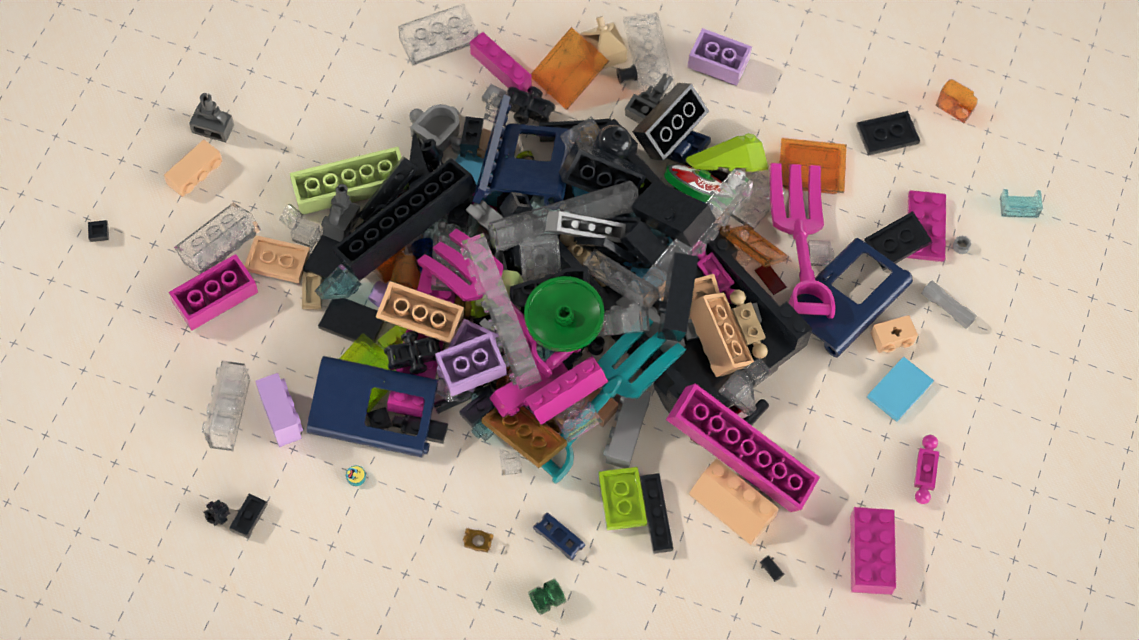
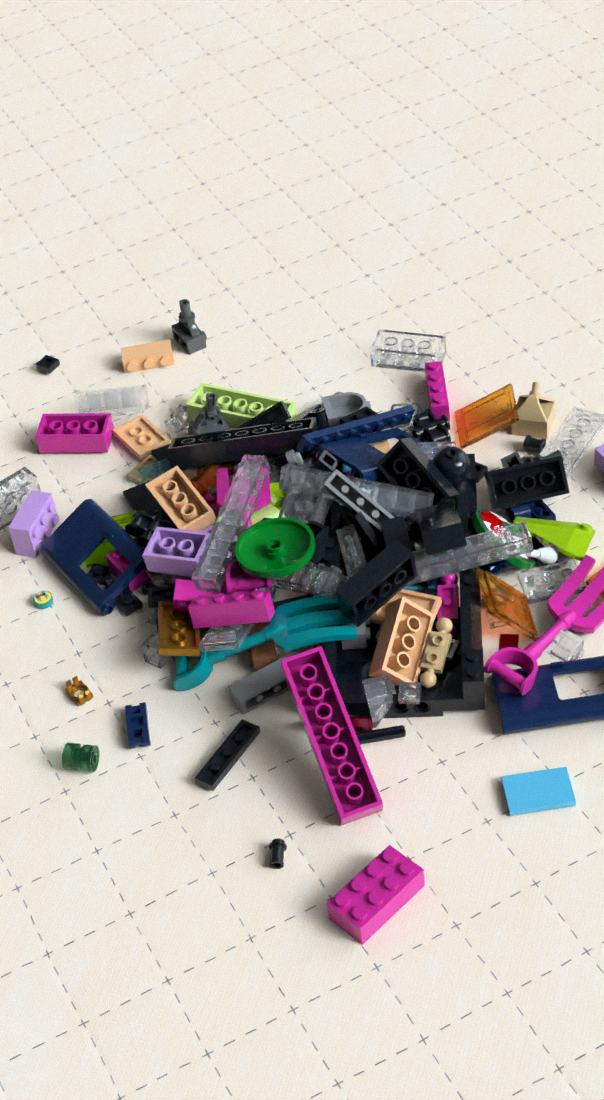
camera: 50 degrees right, 20 degrees down
lime plate [598,467,647,531] -> none
light nougat slope [689,458,779,545] -> none
light nougat brick [871,315,918,353] -> none
dark pink plate [914,434,939,504] -> none

